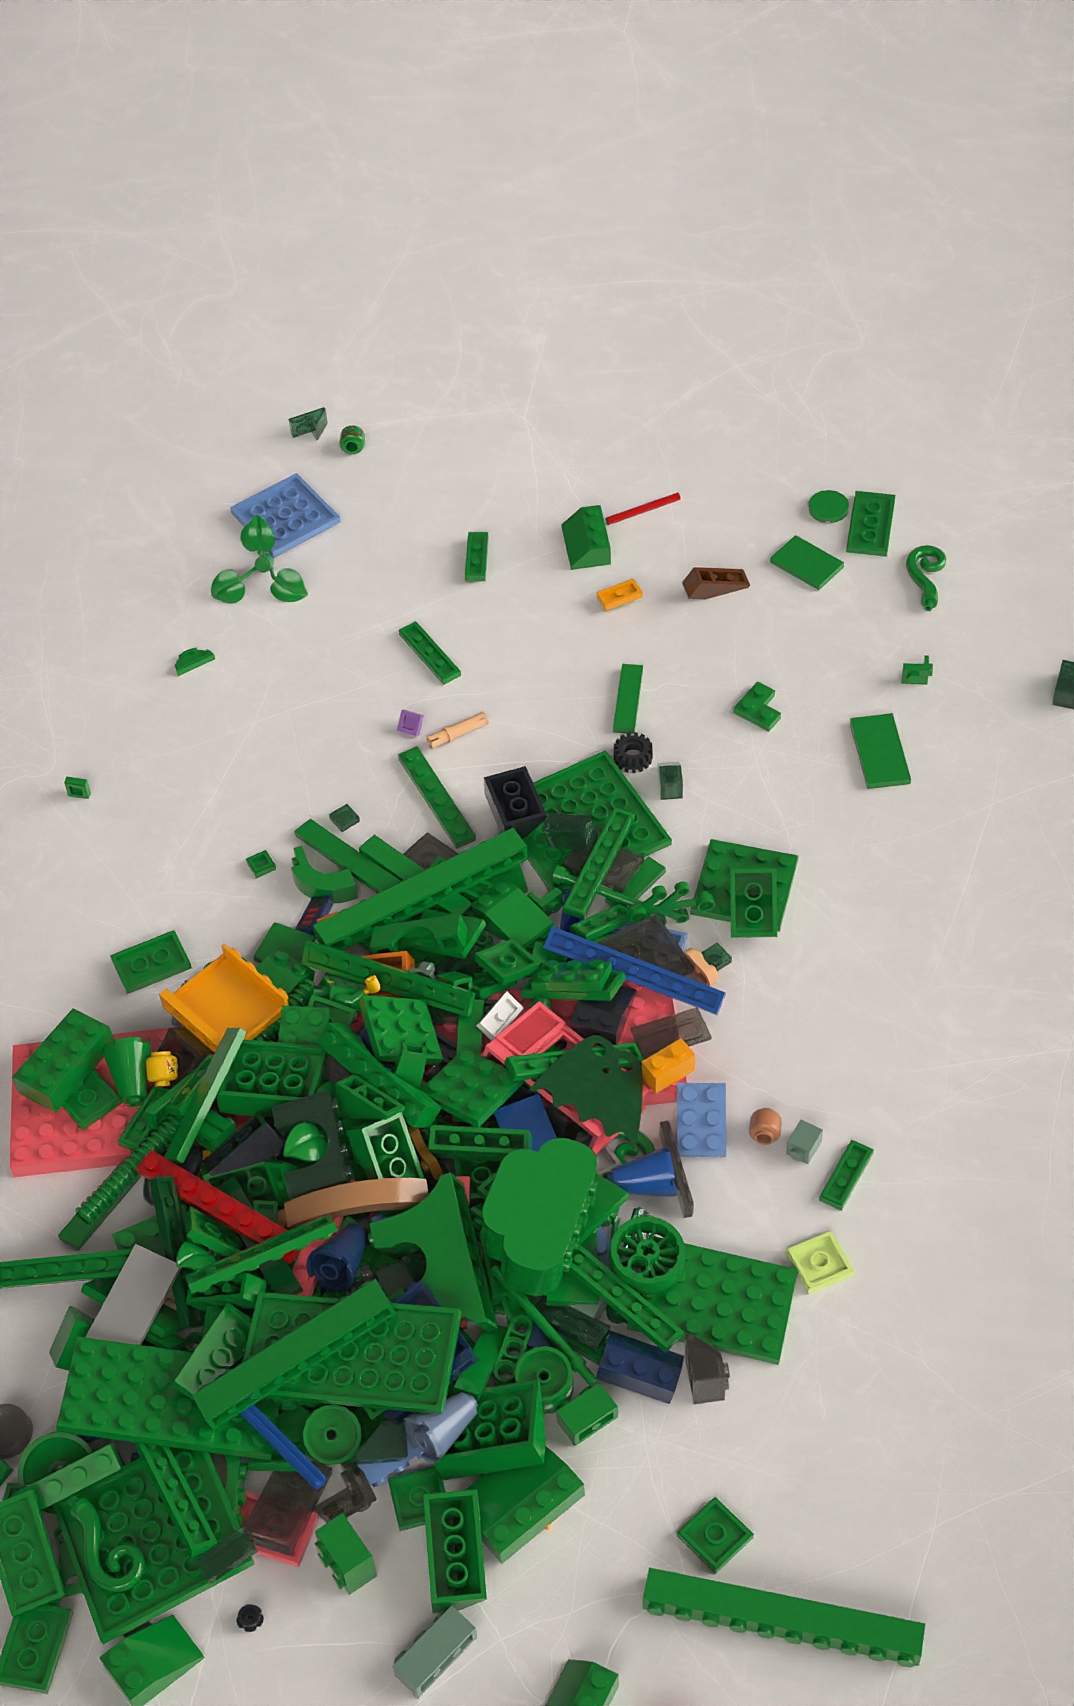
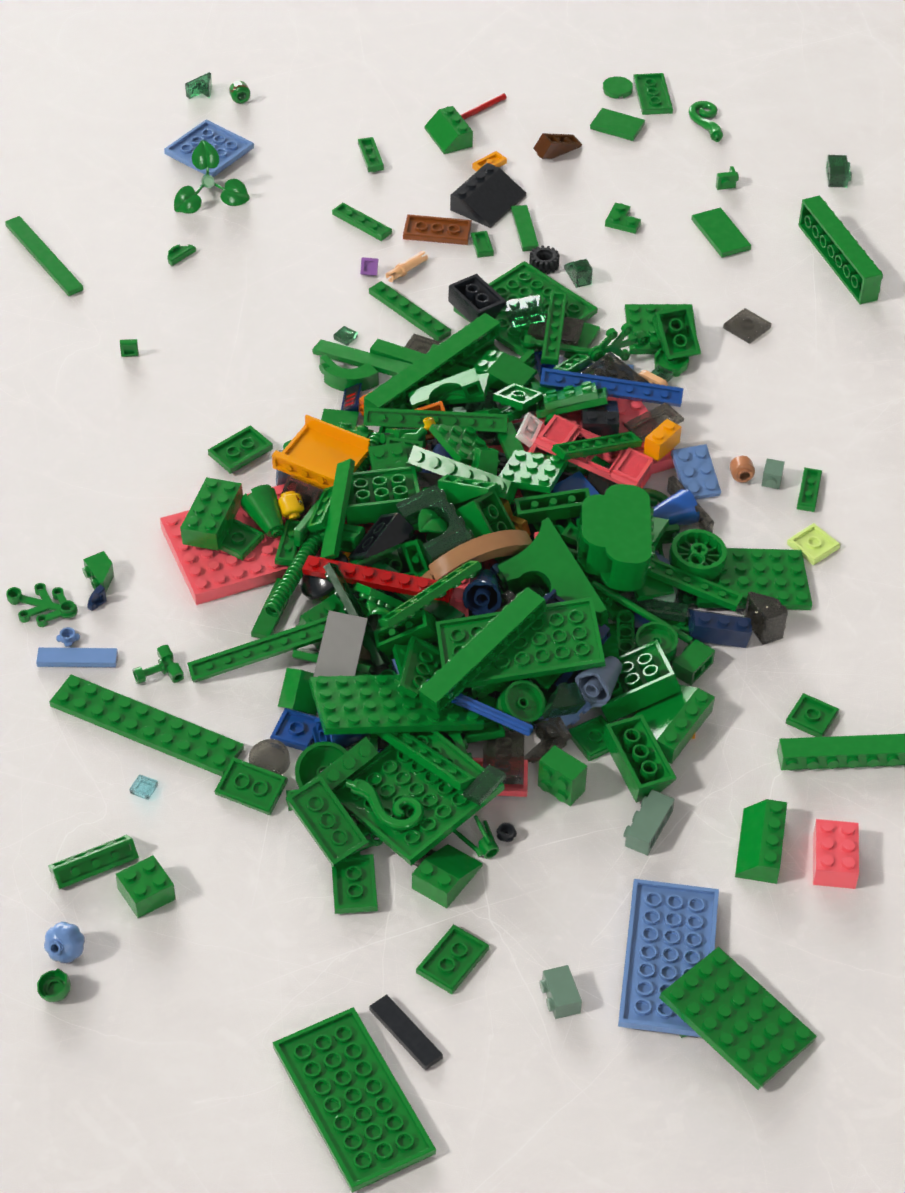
camera: 20 degrees left, 5 degrees down
green tile [246,850,276,879] -> none
dark green piece [530,1035,643,1149] -> none
none -> green tile [5,216,83,296]
none -> blue tile [270,708,318,751]
none -> dark orange tile [403,214,472,245]
none -> black slope [450,163,526,228]
none -> green plant [453,815,499,859]
none -> green tile [471,231,494,258]
none -> green plate [654,348,689,377]
none -> green plate [660,524,680,544]
none -> clear smoke tile [723,308,772,344]
none -> green brick [798,195,883,305]

